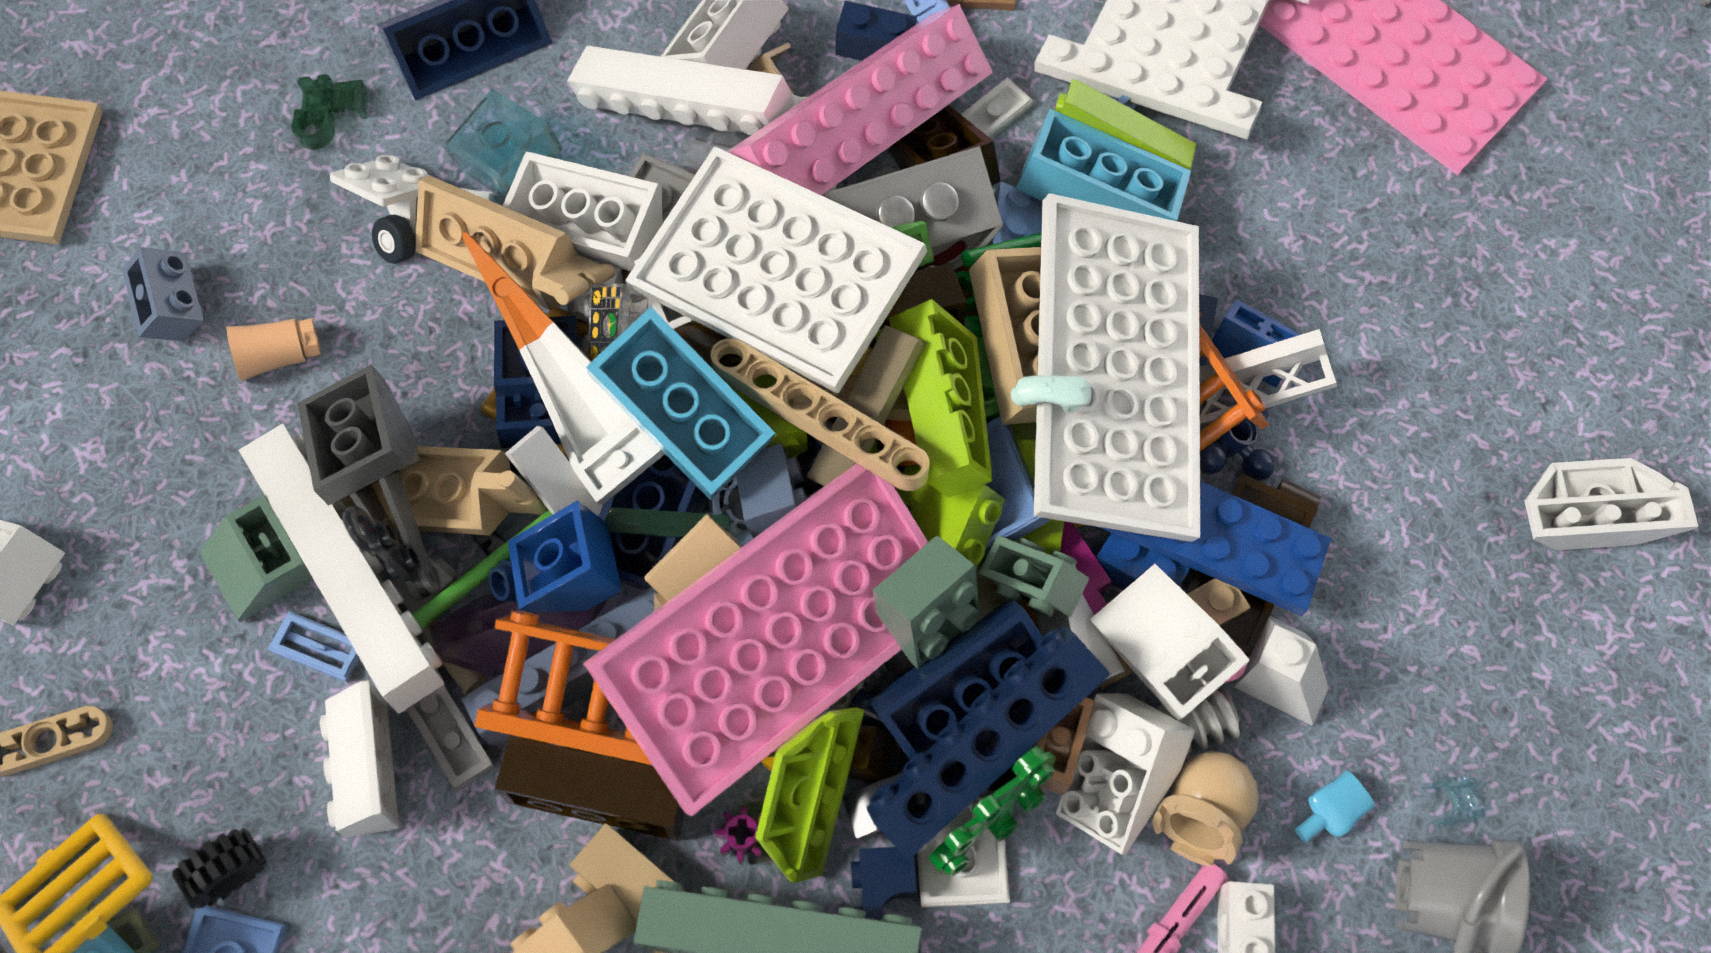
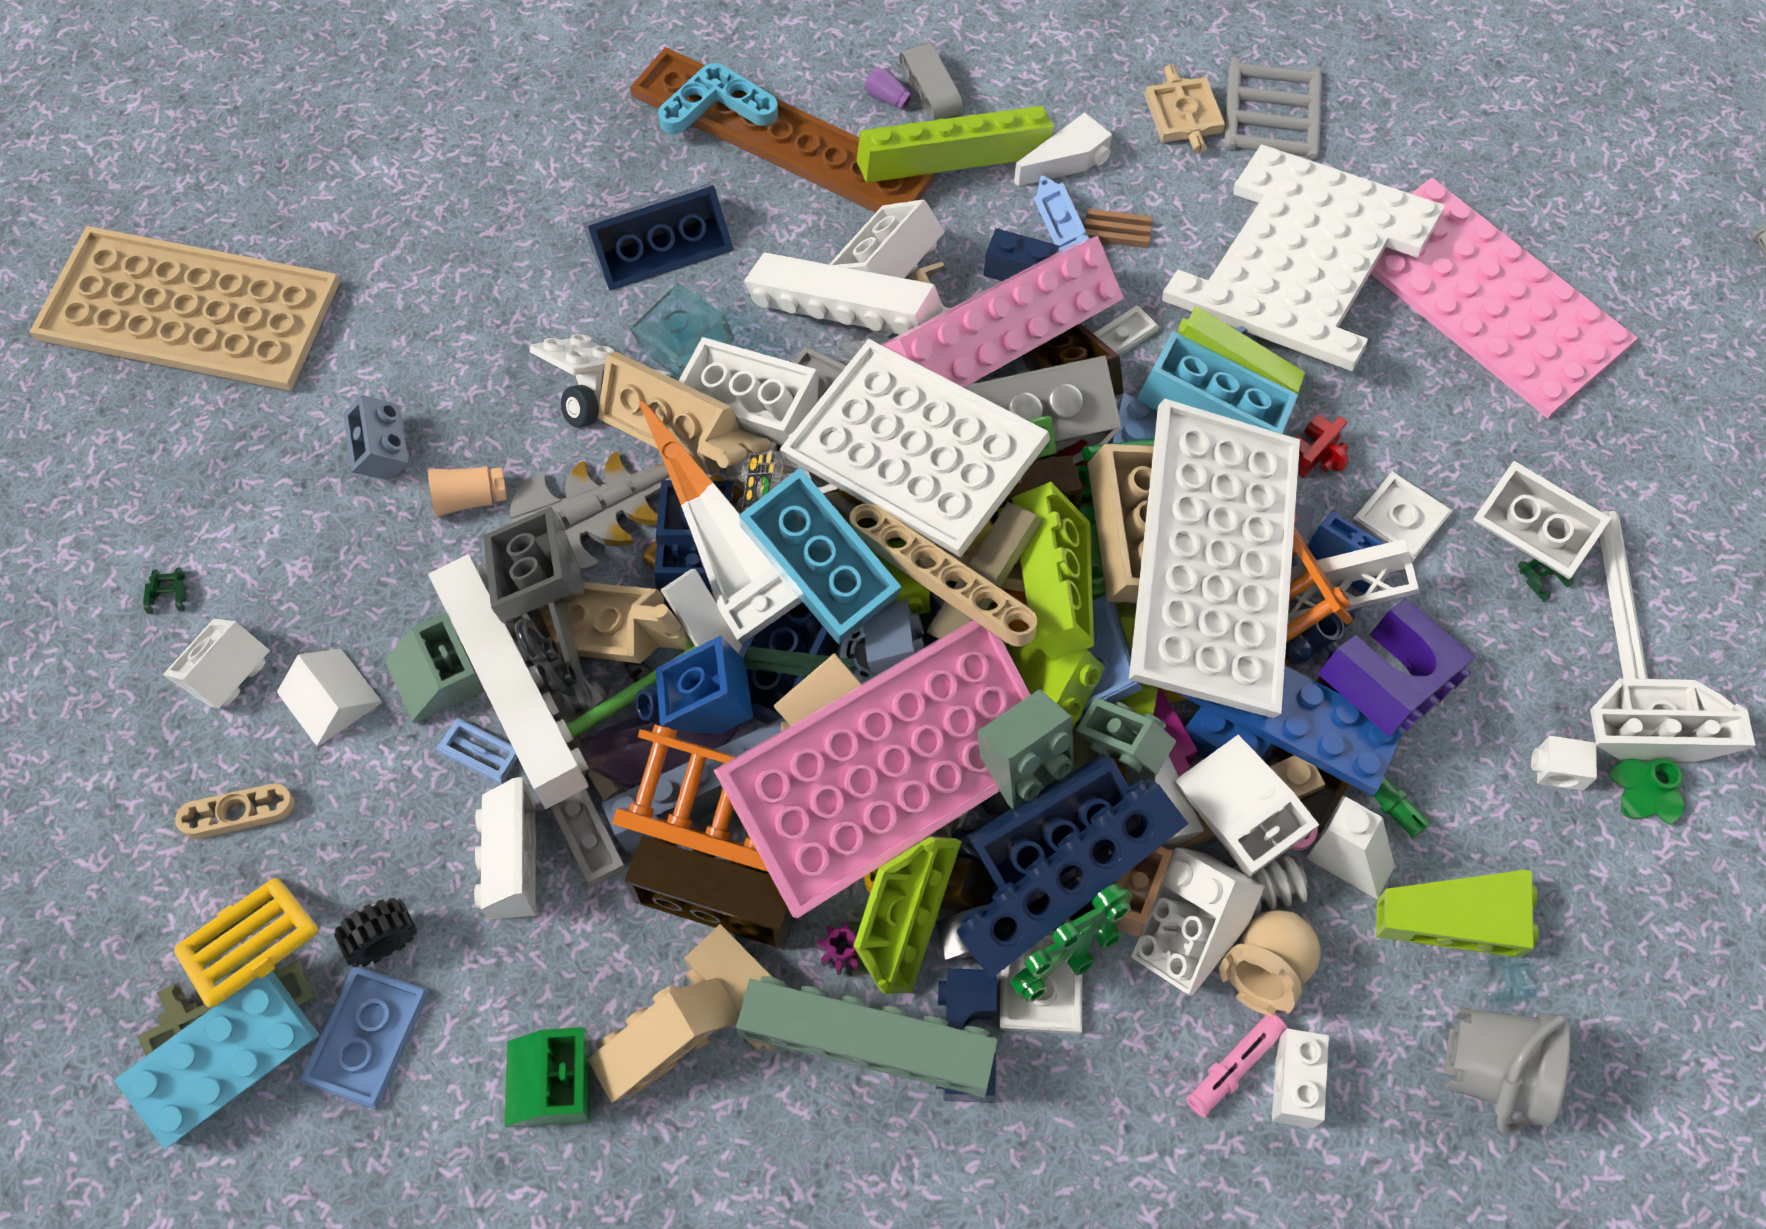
camera: 10 degrees right, 5 degrees down
clear green piece [291,74,368,150] -> none
light aqua piece [1011,375,1092,413] -> none
medium azure piece [1295,770,1375,843] -> none
none -> white slope [277,649,382,747]
none -> light grey animal [510,452,671,573]
none -> red hips [1295,414,1349,479]
none -> dark purple arch [1317,598,1475,737]
none -> white tile [1351,471,1452,562]
none -> green pin [1373,775,1431,839]
none -> lime slope [1376,870,1538,958]
none -> white slope [1472,461,1612,579]
none -> dark green piece [1518,559,1574,602]
none -> white brick [1531,736,1597,791]
none -> white axle [1599,511,1648,679]
none -> green plate [1608,758,1684,825]

